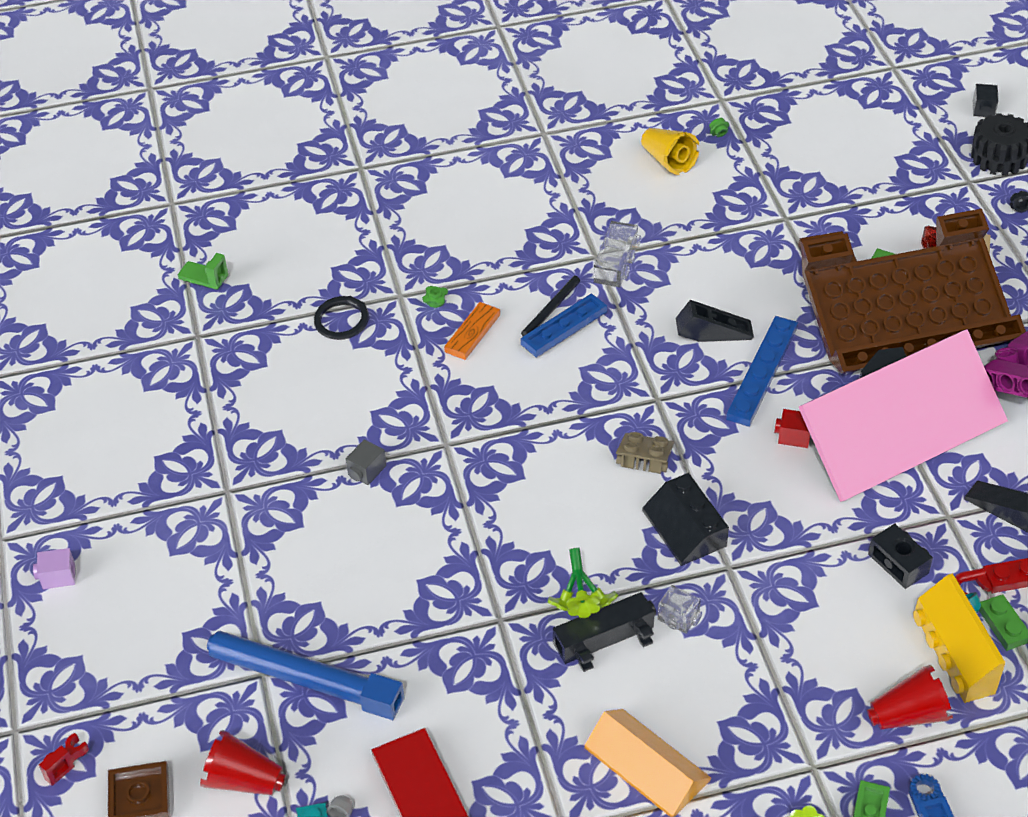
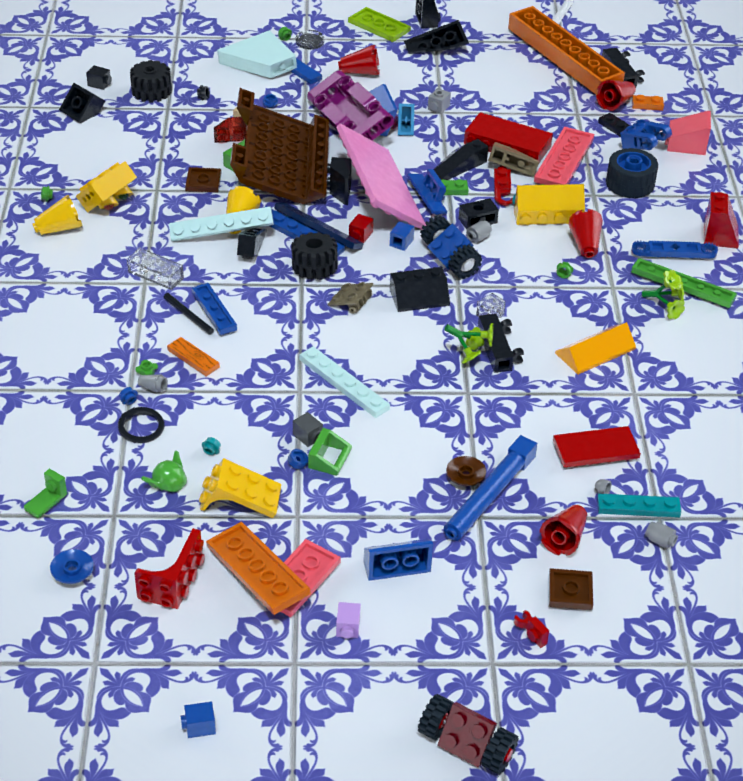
camera: 80 degrees left, 5 degrees down
none -> blue dish [50,549,94,584]
none -> black slope [59,83,105,123]
none -> yellow piece [76,161,137,213]
none -> blue plate [119,387,138,405]
none -> red bracket [134,528,205,609]
none -> light grey cone [138,374,168,393]
none -> bright green piece [141,450,187,492]
none -> light aqua plate [169,206,274,242]
none -> yellow bracket [199,458,281,518]
none -> teal plate [202,437,221,455]
none -> orange plate [206,522,311,615]
none -> yellow cone [226,186,261,234]
none -> coral plate [256,539,341,617]
none -> dark blue tile [274,203,364,250]
none -> blue tile [287,449,308,469]
none -> black wheel [291,232,338,280]
none -> light aqua plate [299,346,390,418]
none -> bright green tile [308,428,352,476]
none -> blue slope [363,539,433,581]
none -> blue brick [389,221,414,251]
none -> blue bracket [407,169,448,215]
none -> plate [420,215,482,279]
none -> bright green plate [441,179,469,195]
none -> reddish brown dish [446,456,486,486]
none -> light grey brick [466,221,492,243]
none -> bright green plate [557,262,573,278]

